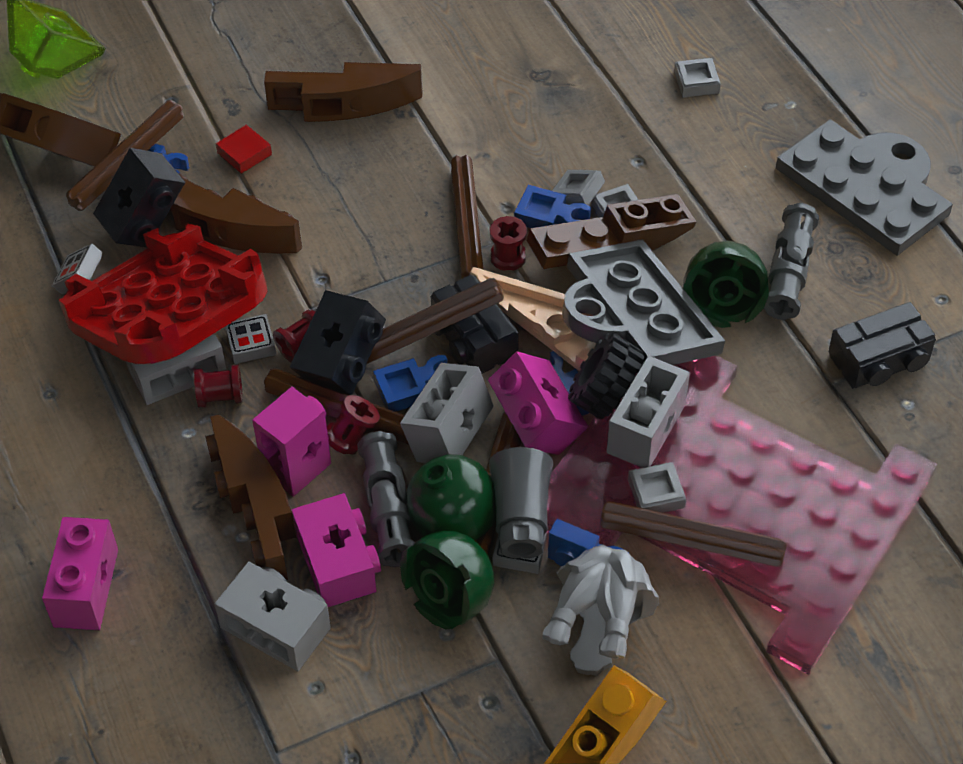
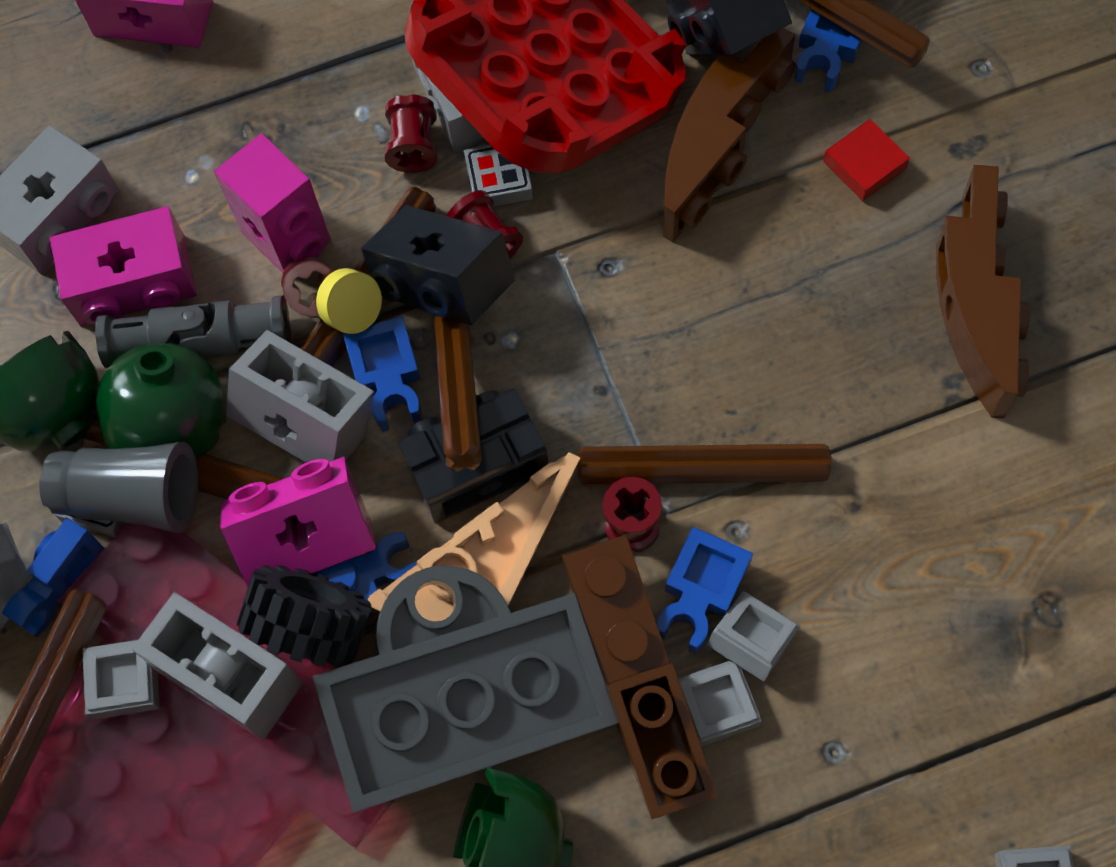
camera: 100 degrees right, 15 degrees up
reddish brown slope [205,414,296,580] -> none
none -> light yellow tile [316,268,382,334]

